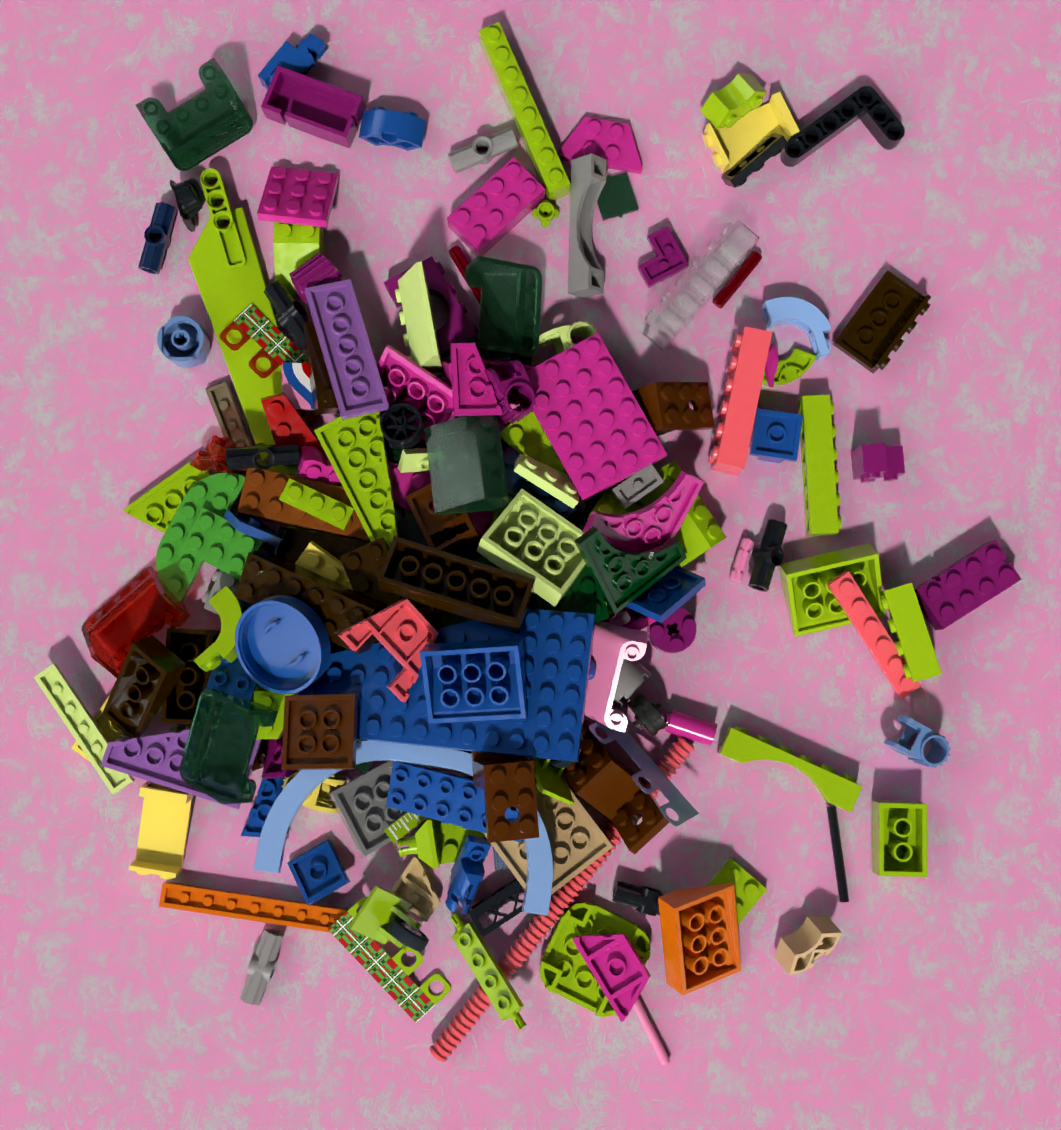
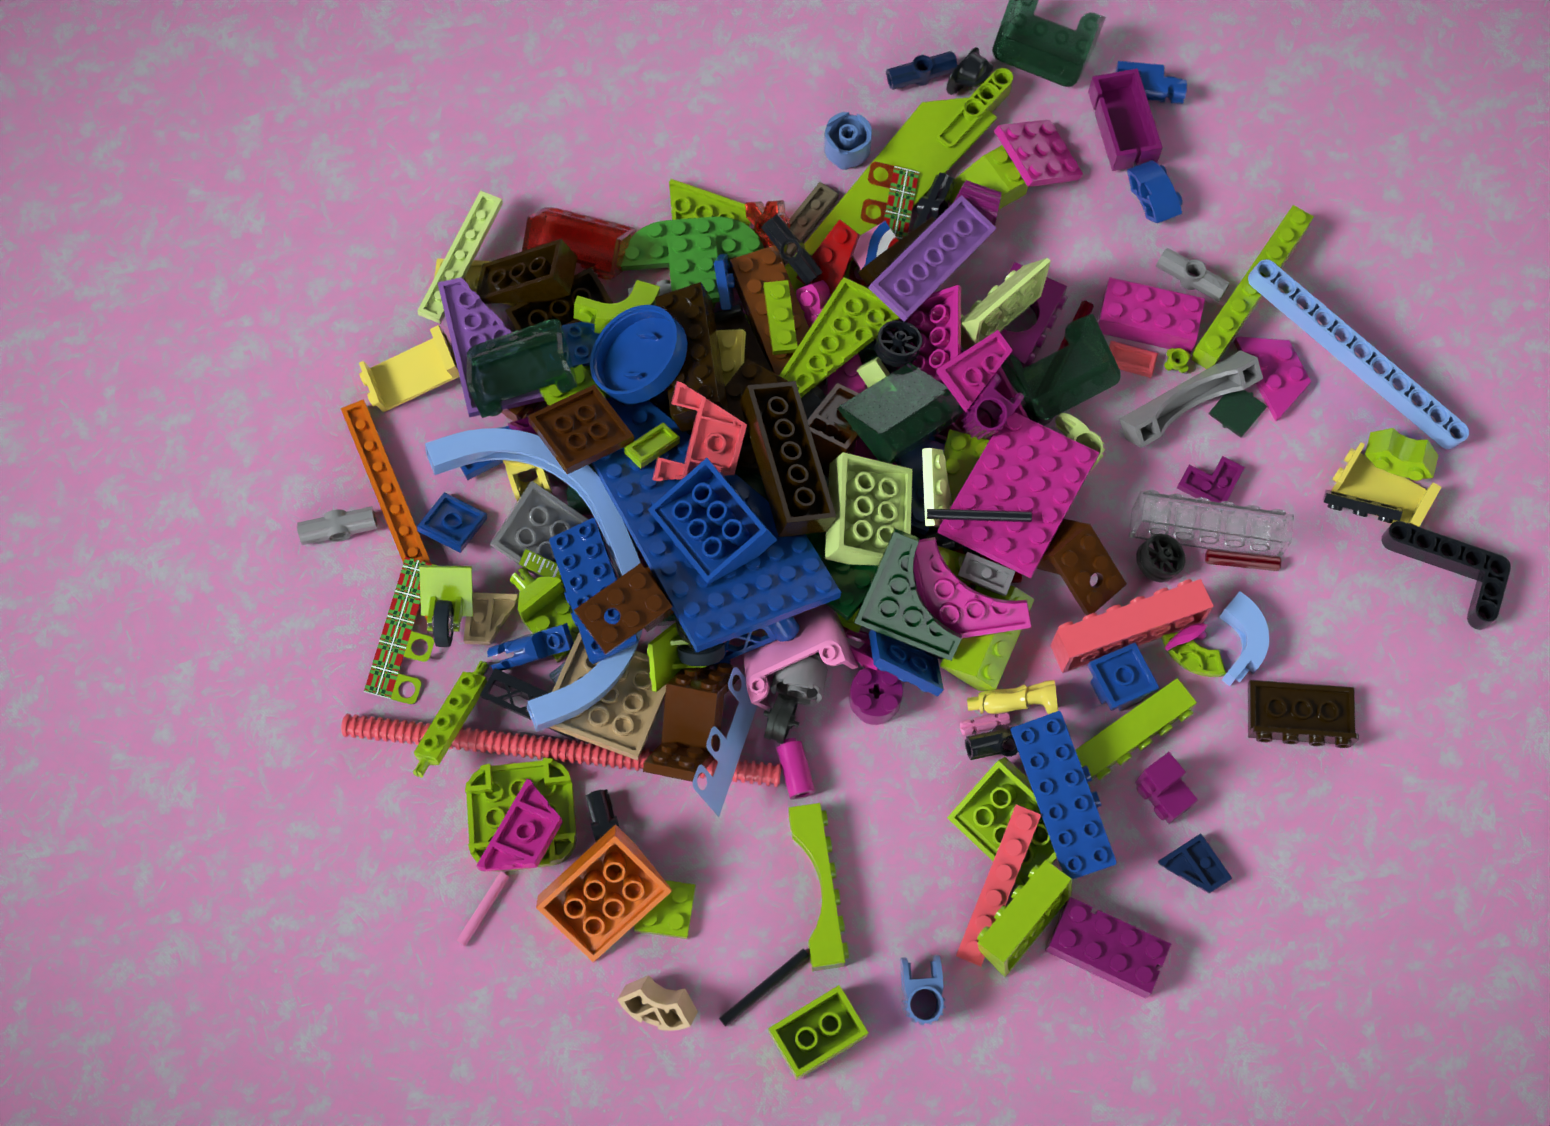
camera: 55 degrees right, 15 degrees down
none -> lime tile [624,422,680,469]
none -> black bar [927,509,1032,522]
none -> light yellow piece [967,680,1058,714]
none -> blue bracket [1011,711,1117,880]
none -> coral tile [1104,341,1158,378]
none -> pearl dark grey wheel [1136,533,1186,583]
none -> dark blue wing [1158,833,1232,894]
none -> light blue beam [1248,259,1469,450]

